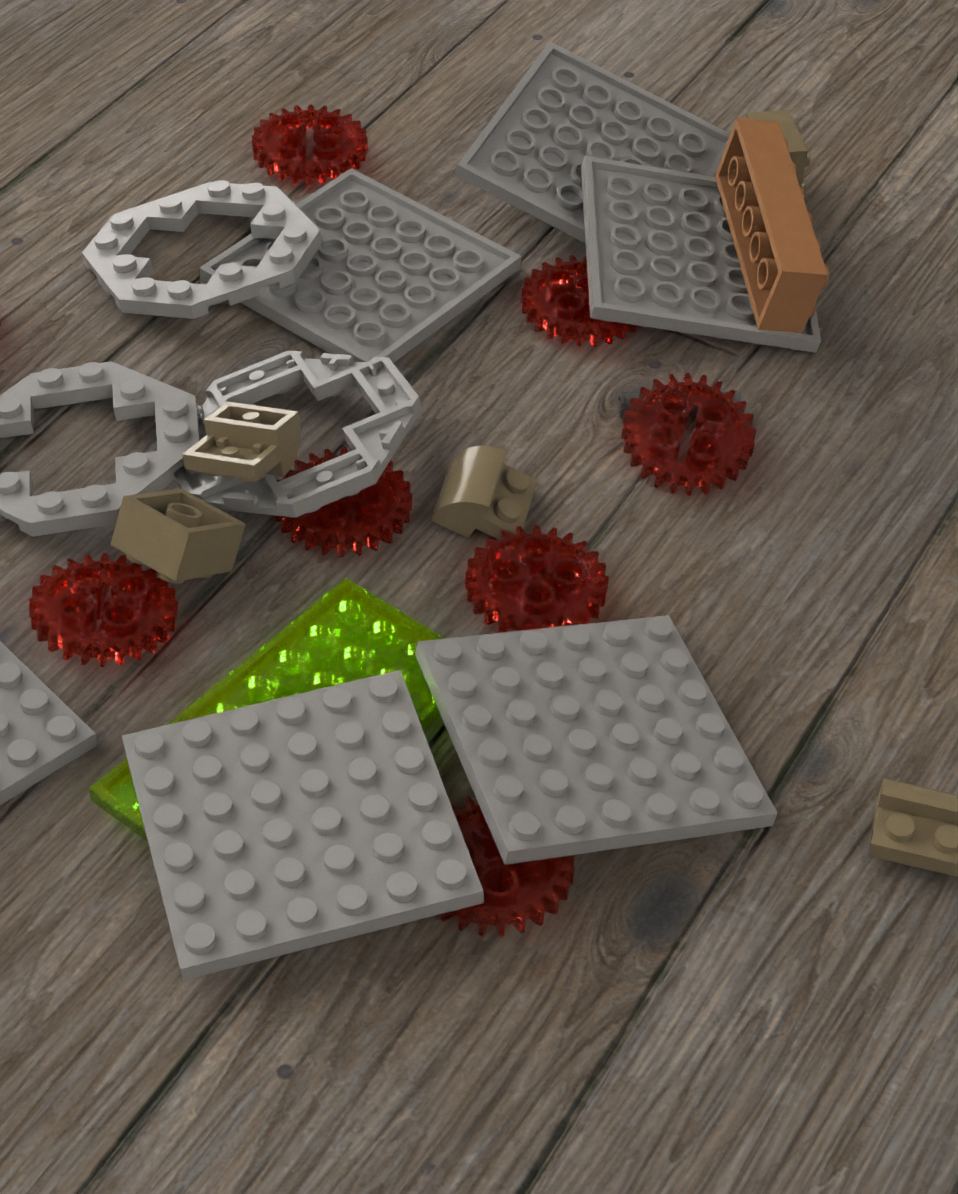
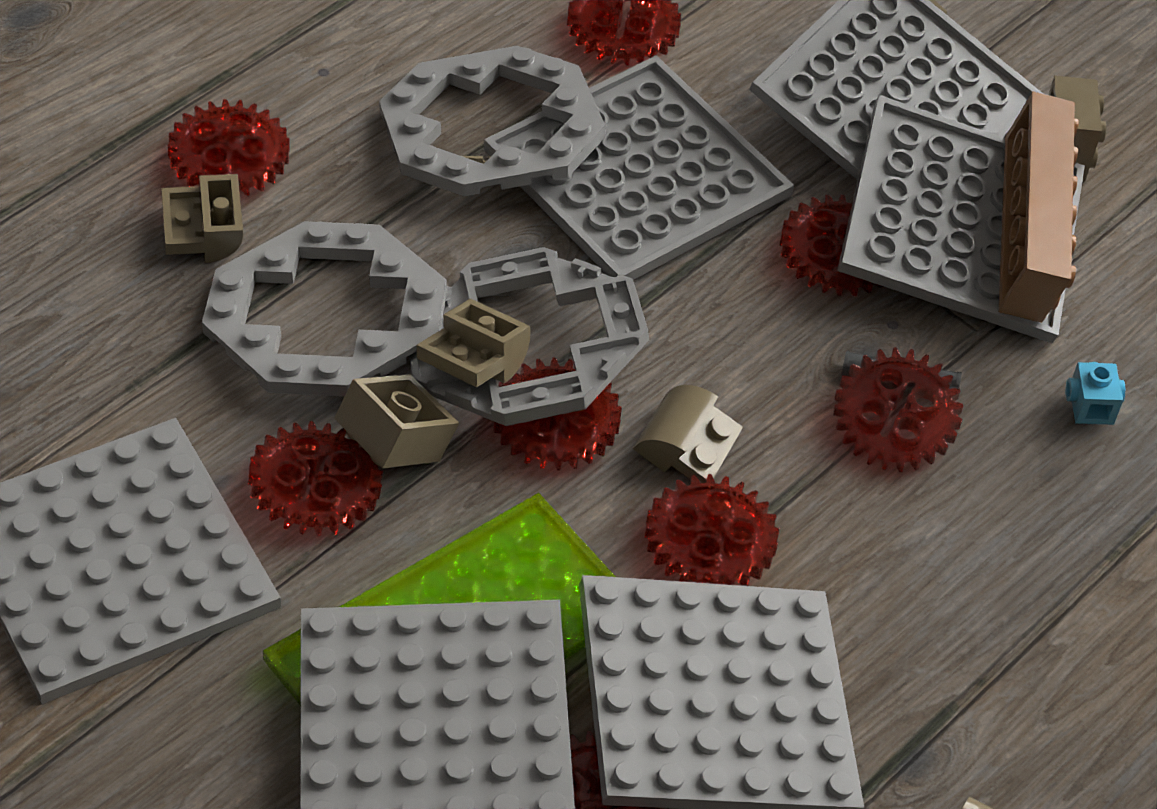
camera: 10 degrees right, 5 degrees up
none -> medium azure brick [1065,362,1126,425]

